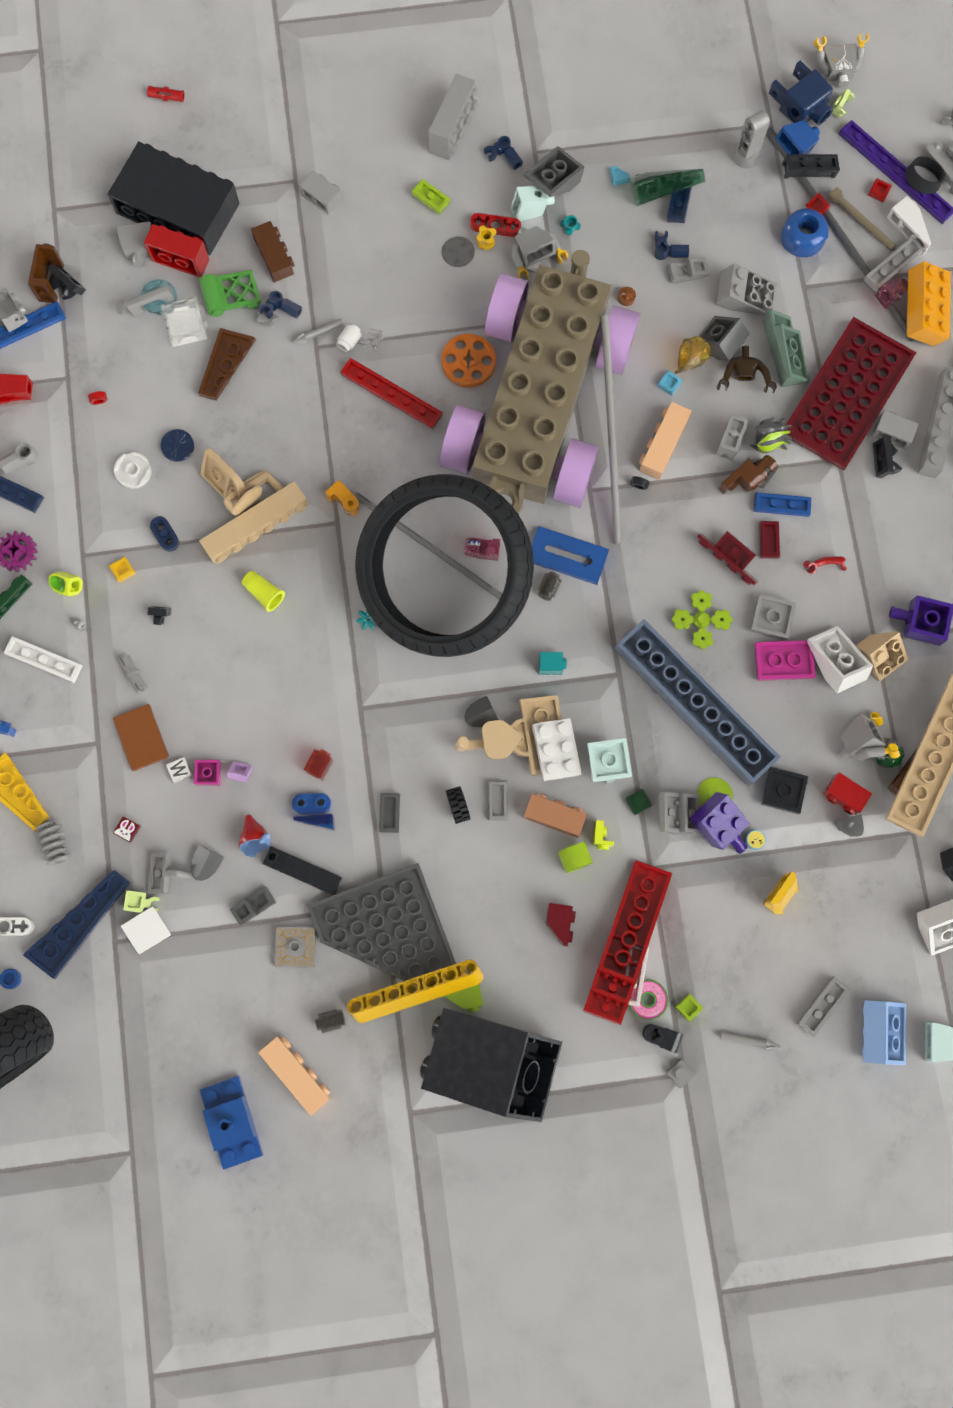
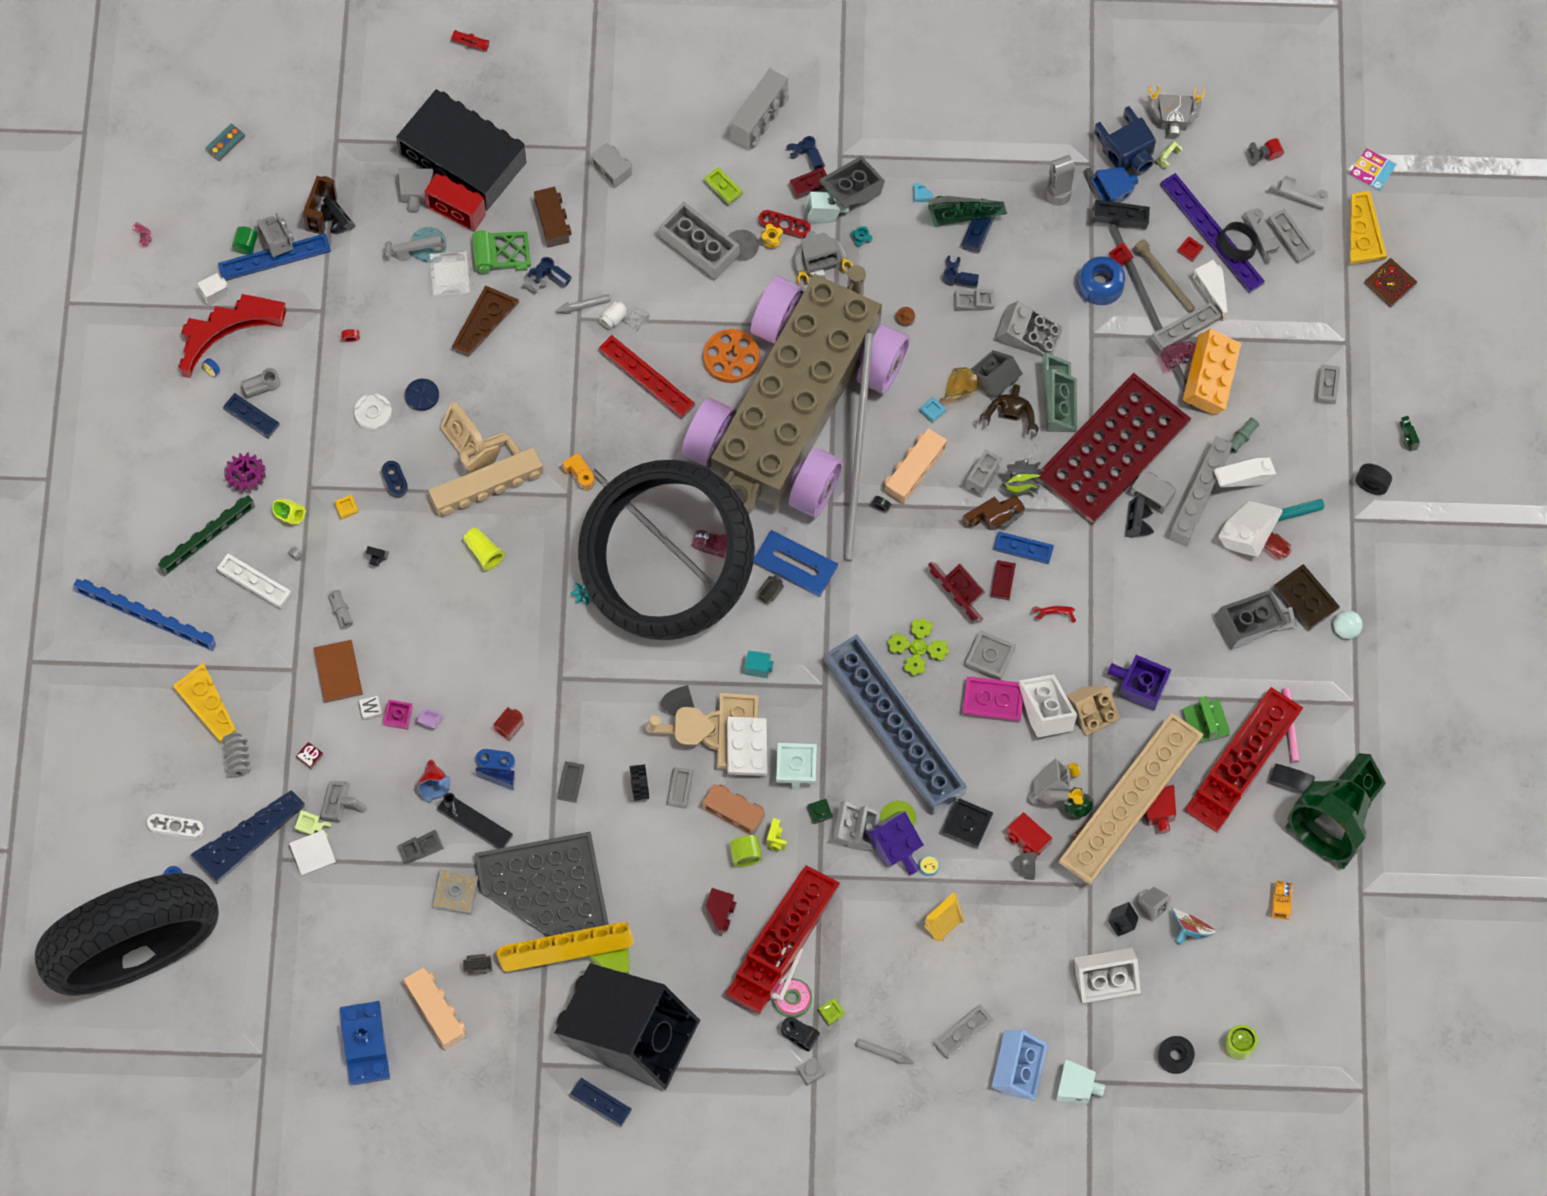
camera: 10 degrees right, 10 degrees down
dark grey brick [191,845,224,881] -> none
none -> dark blue plate [570,1078,632,1127]
none -> light grey brick [659,201,740,280]
none -> dark red plate [789,167,827,198]
none -> leg [1247,138,1284,165]

